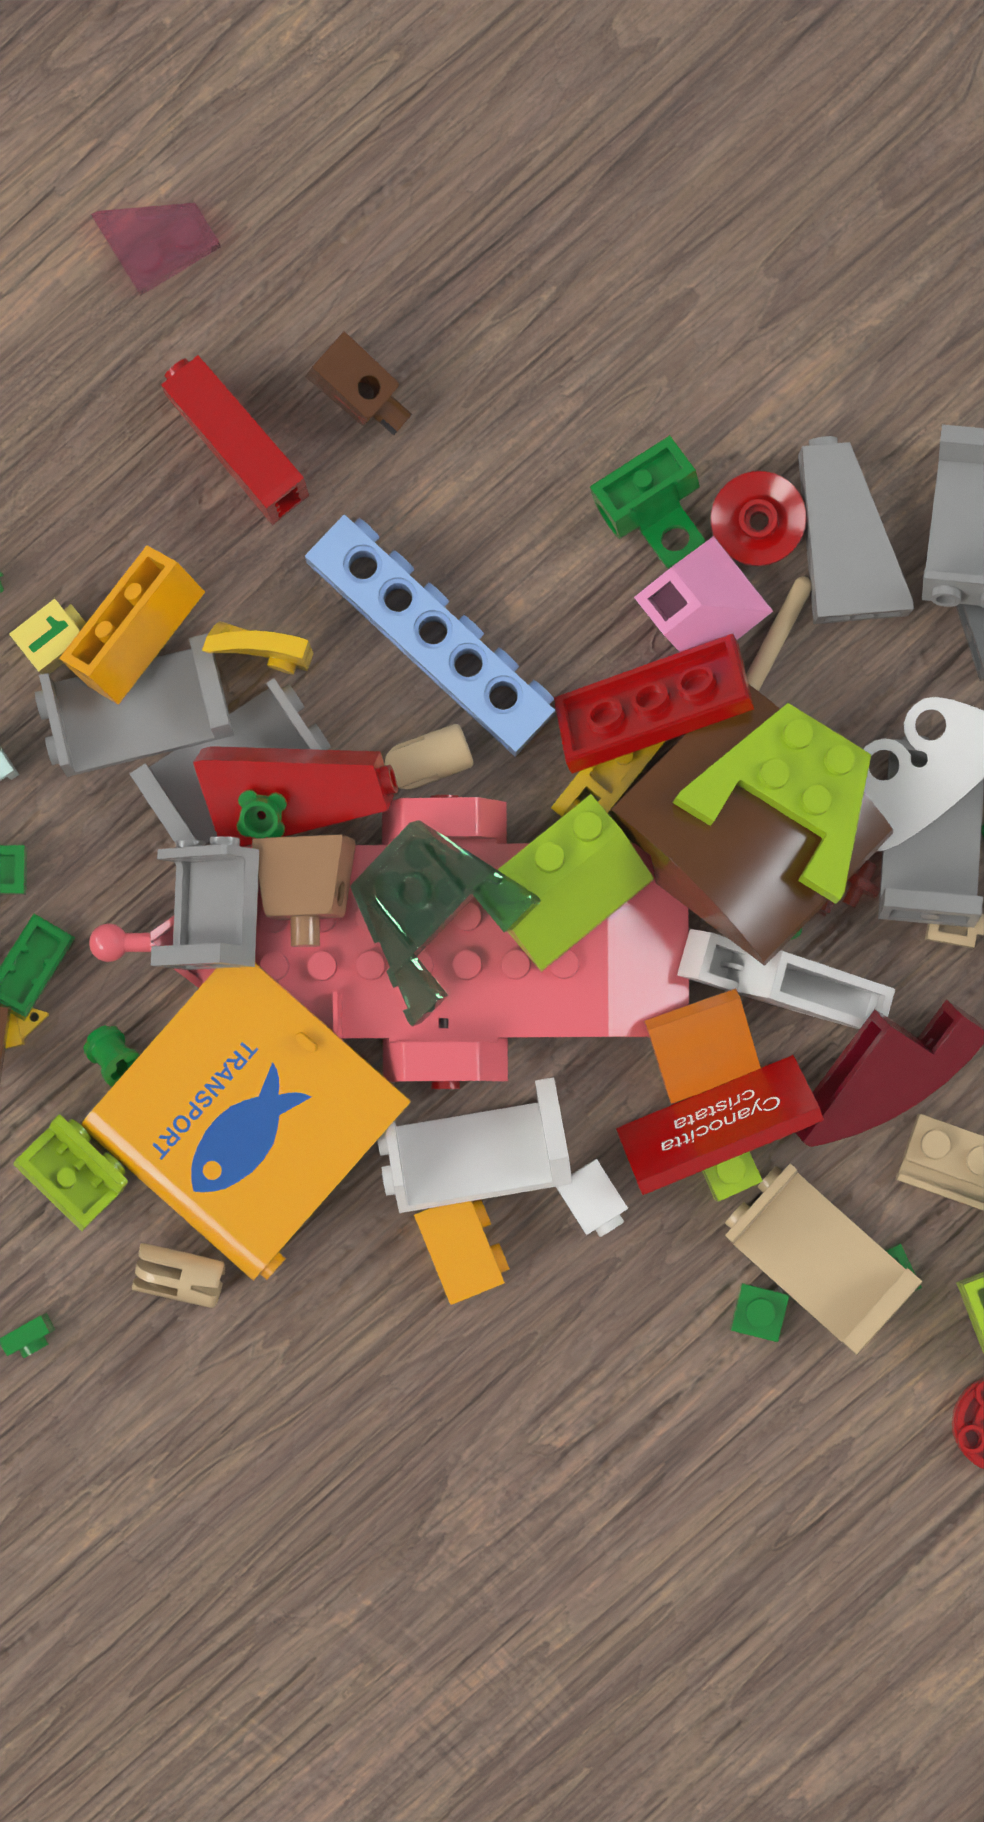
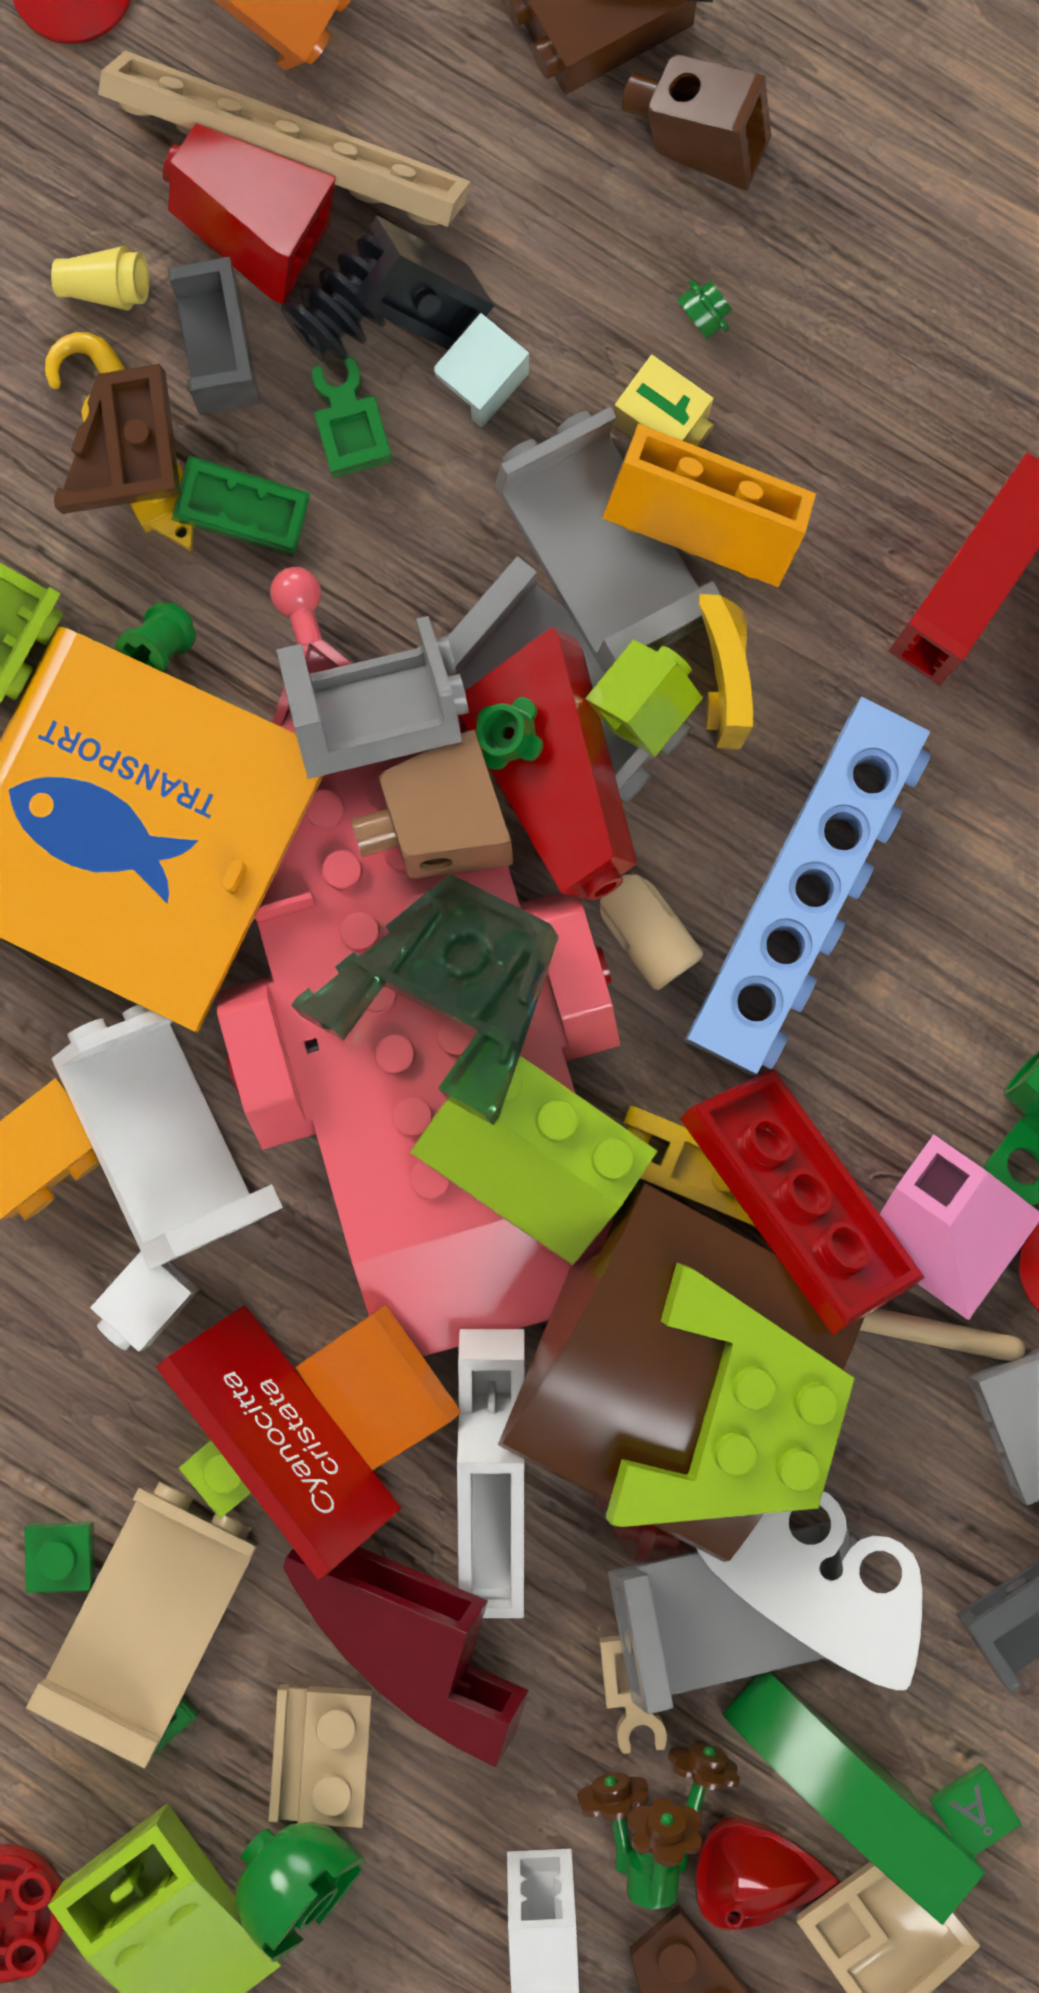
camera: 75 degrees right, 0 degrees up
none -> lime brick [585,639,703,757]

